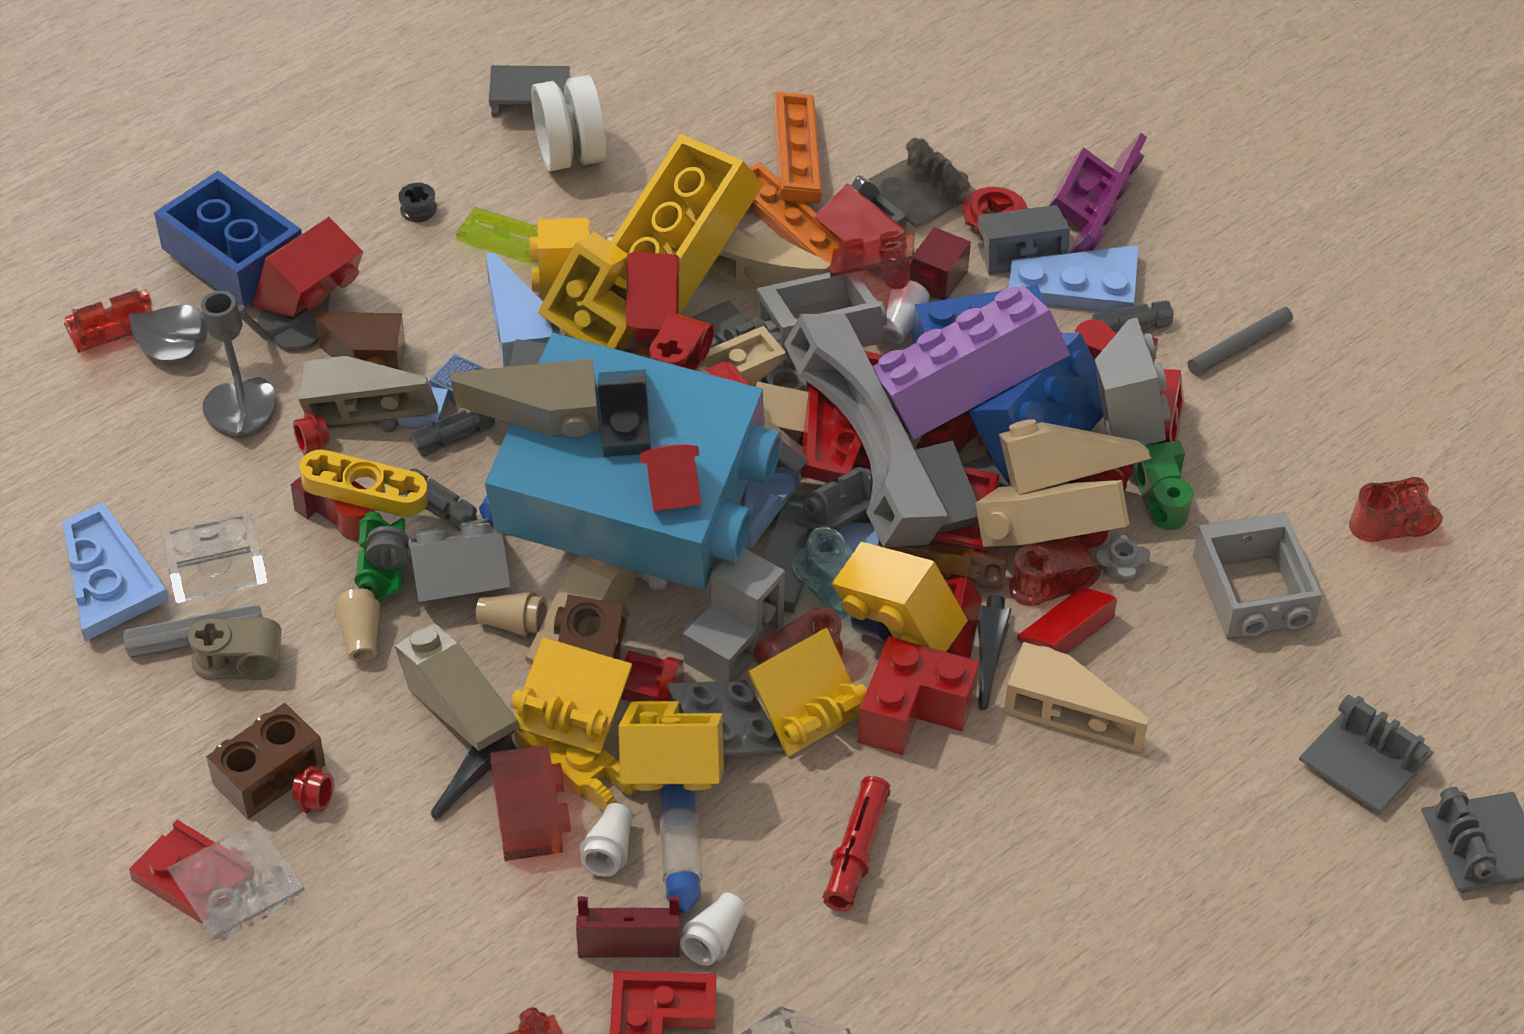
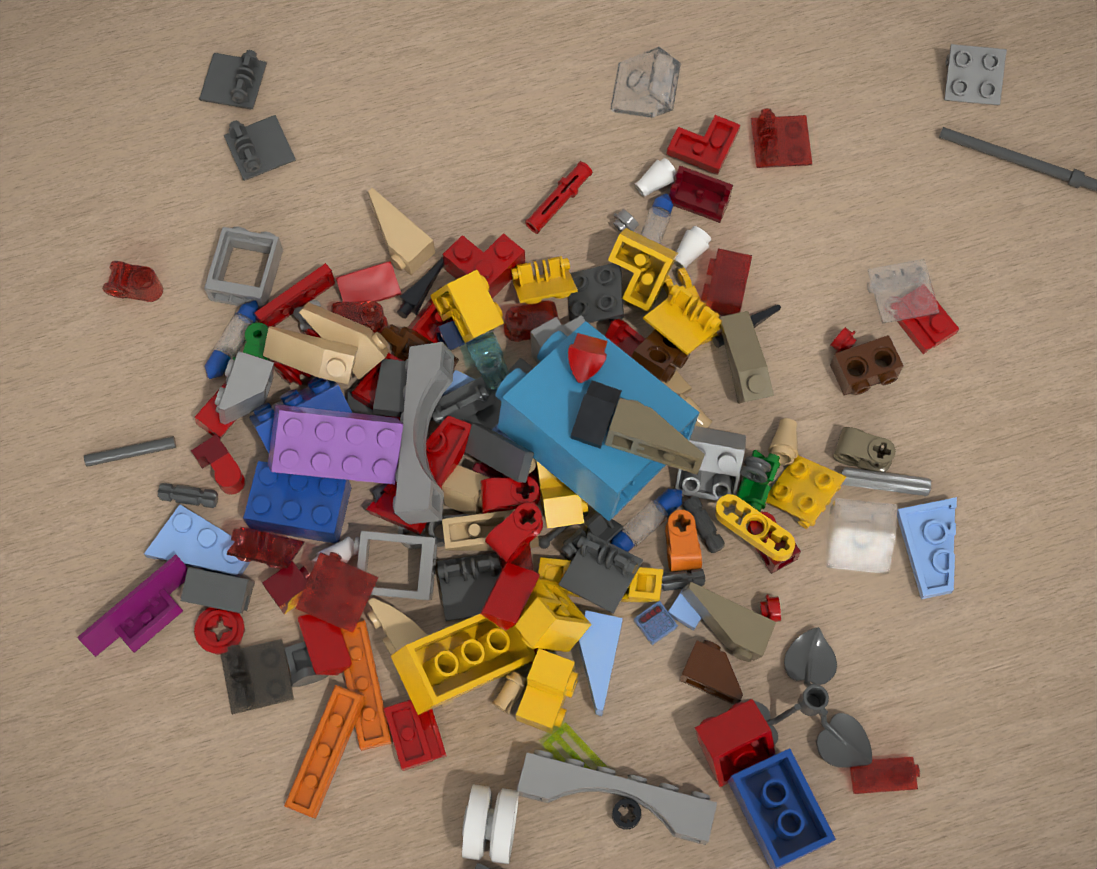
camera: 155 degrees left, 20 degrees up
none -> piece [205,300,259,379]
none -> clear red hinge [227,527,305,569]
none -> red tile [254,263,335,328]
none -> light grey arch [517,750,717,845]
none -> light grey plate [613,209,639,232]
none -> orange piece [665,509,702,572]
none -> yellow hinge [765,455,846,529]

